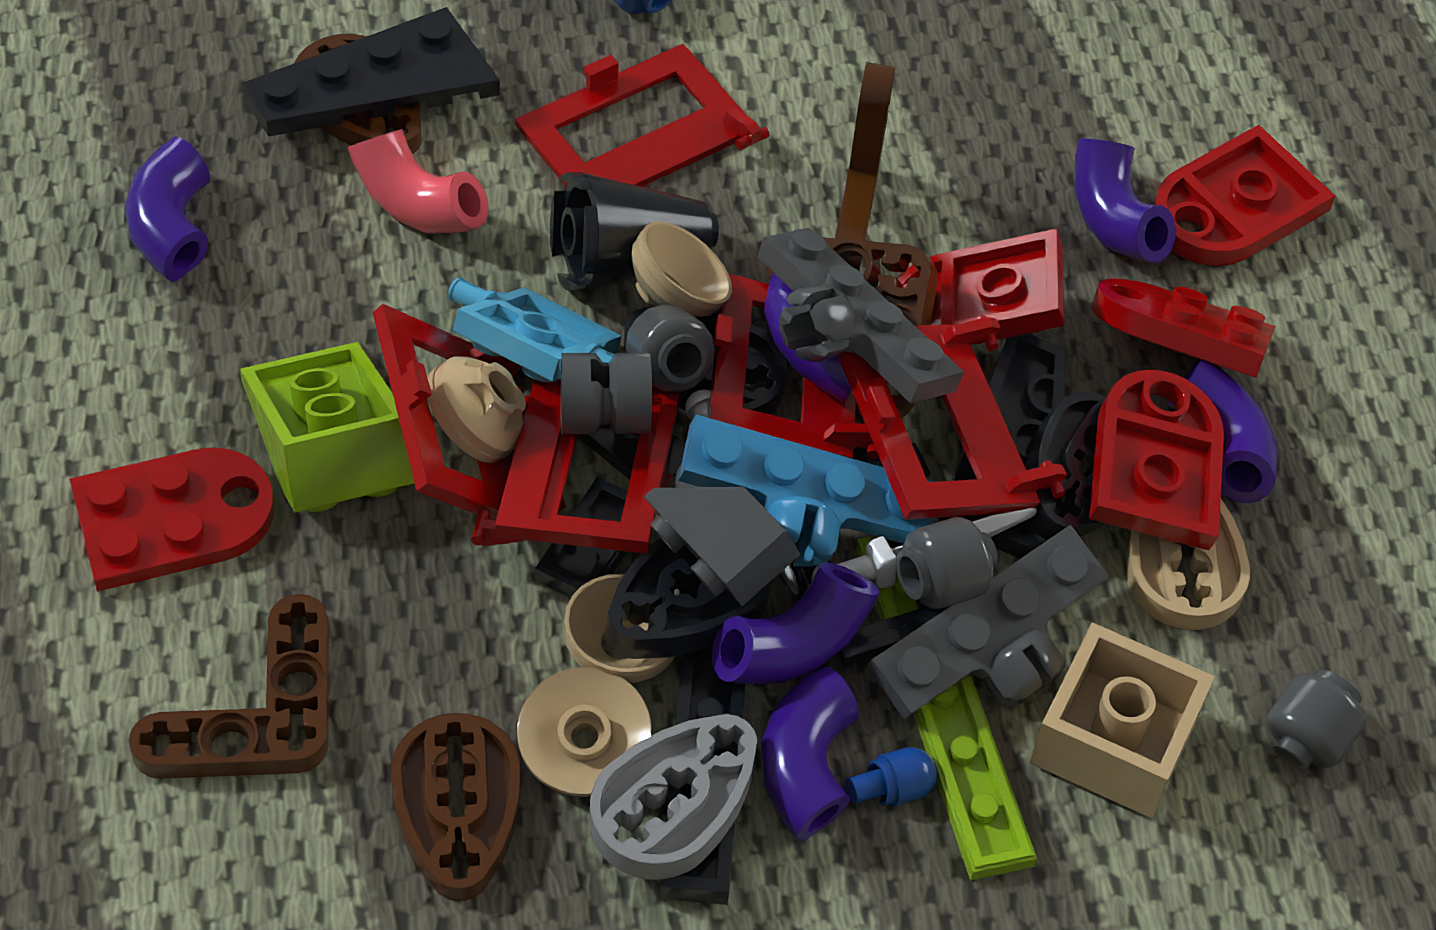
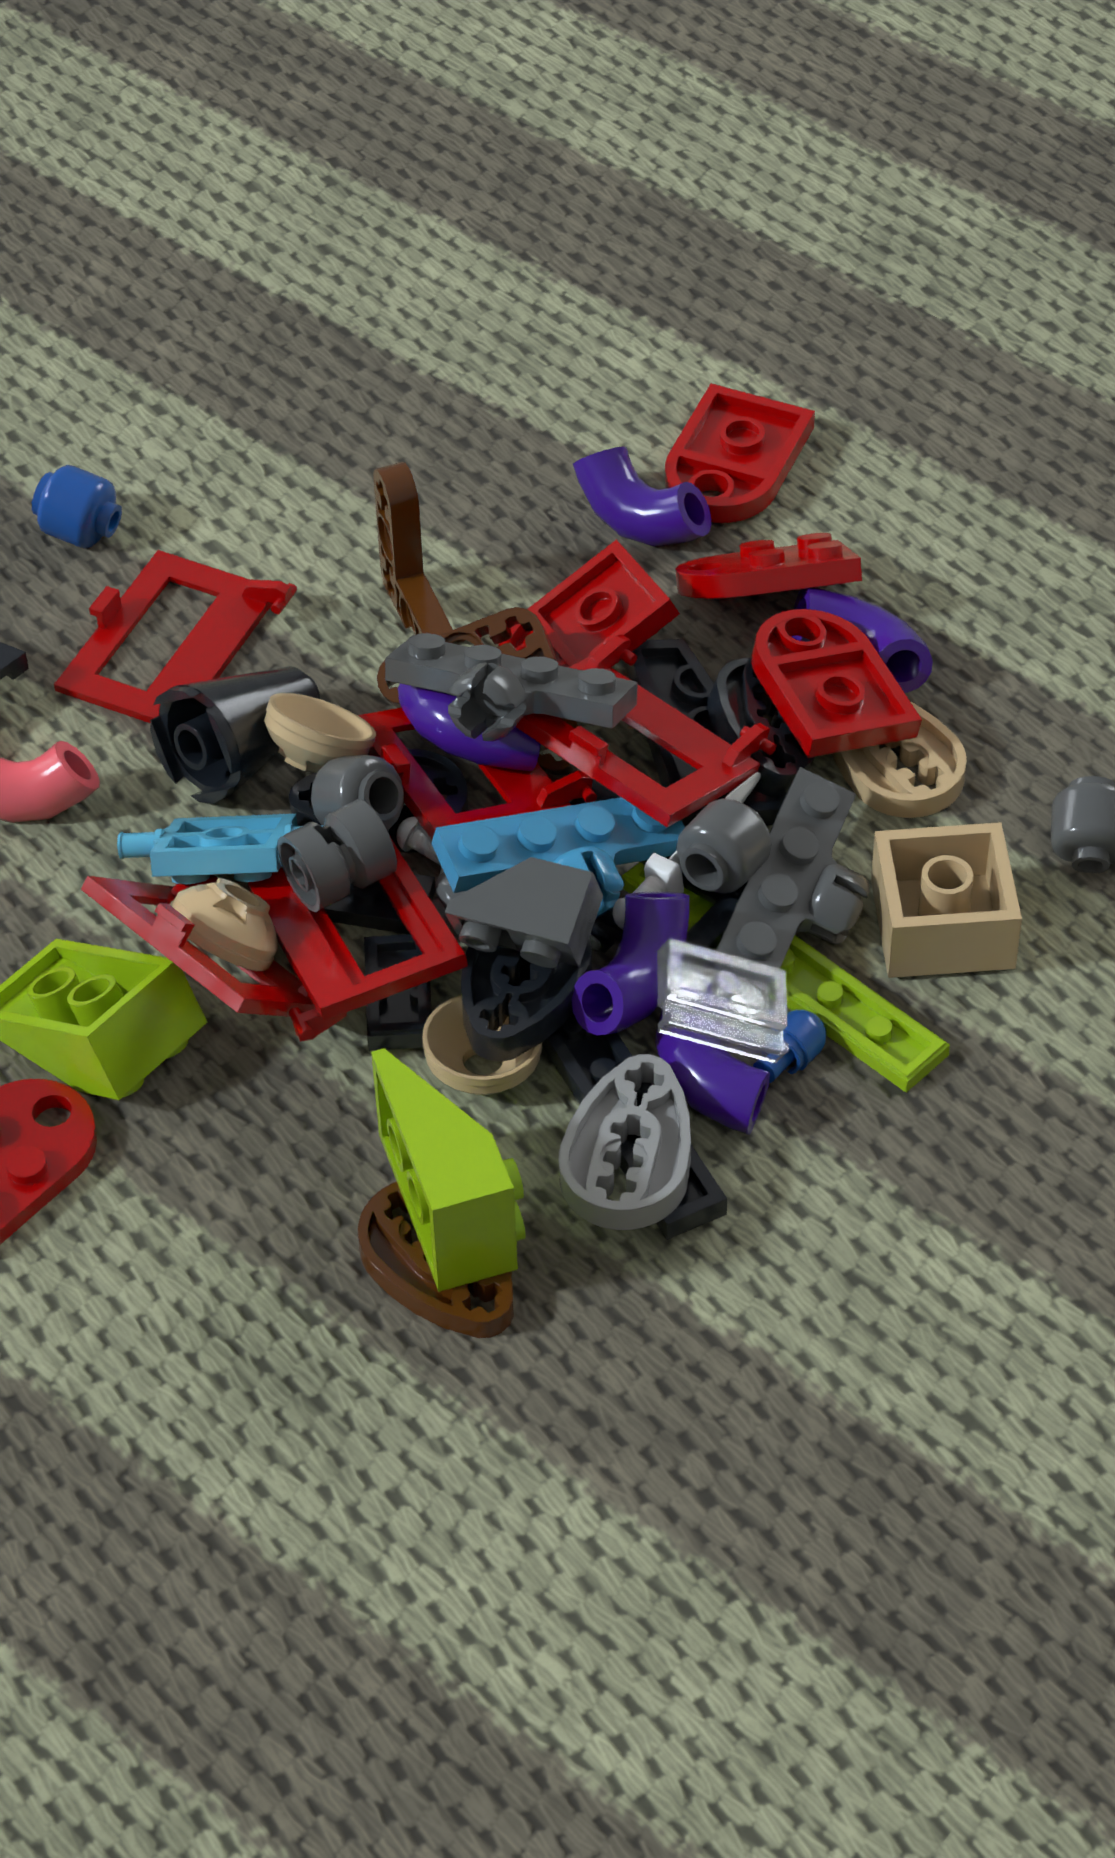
camera: 25 degrees left, 5 degrees down
reddish brown beam [129,594,329,779] -> none
tan dish [517,667,651,797] -> none
none -> lime slope [371,1048,526,1292]
none -> clear plate [657,938,788,1064]

